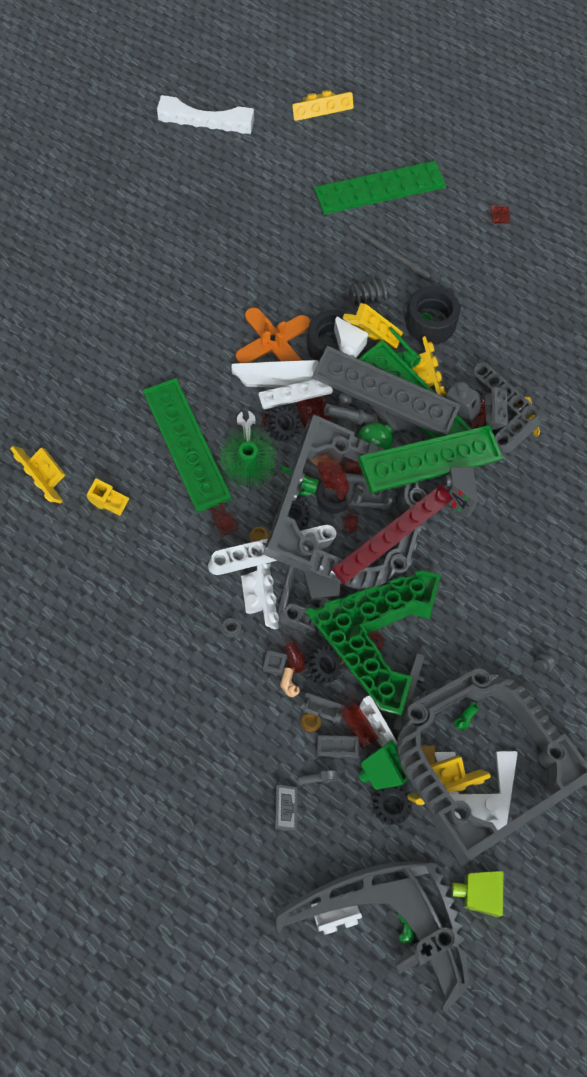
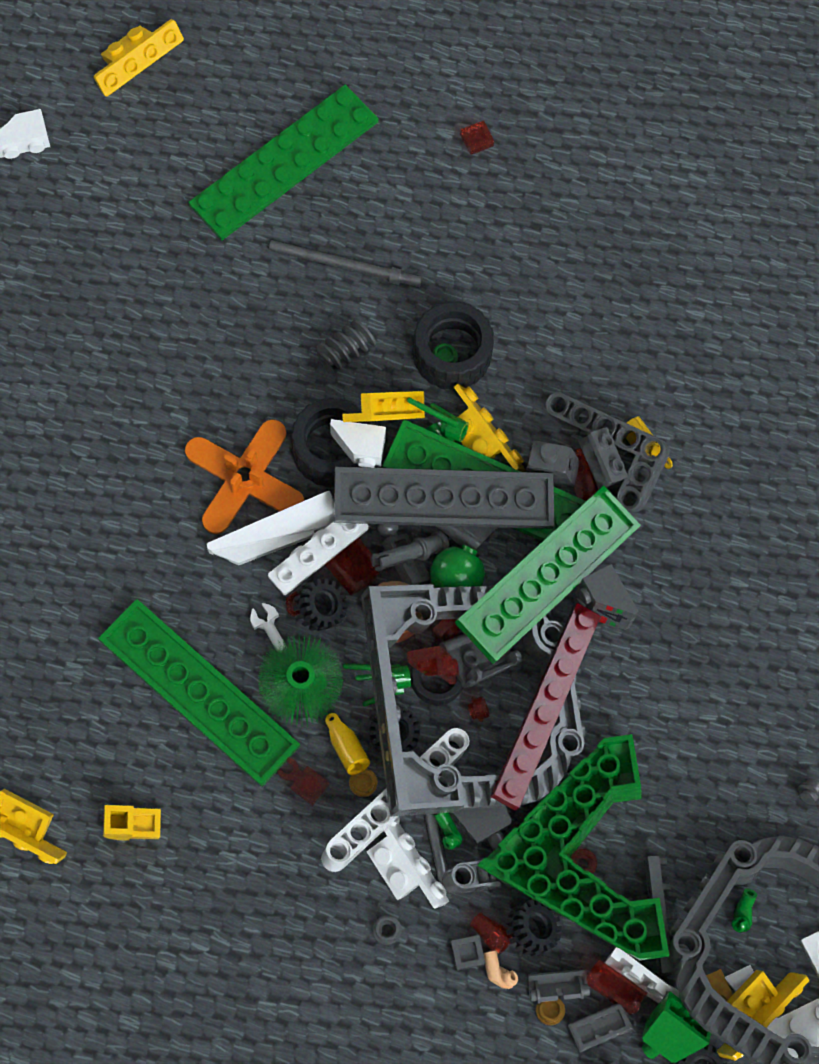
camera: 25 degrees left, 5 degrees up
none -> yellow piece [325,713,370,775]
none -> green arm [433,813,462,850]

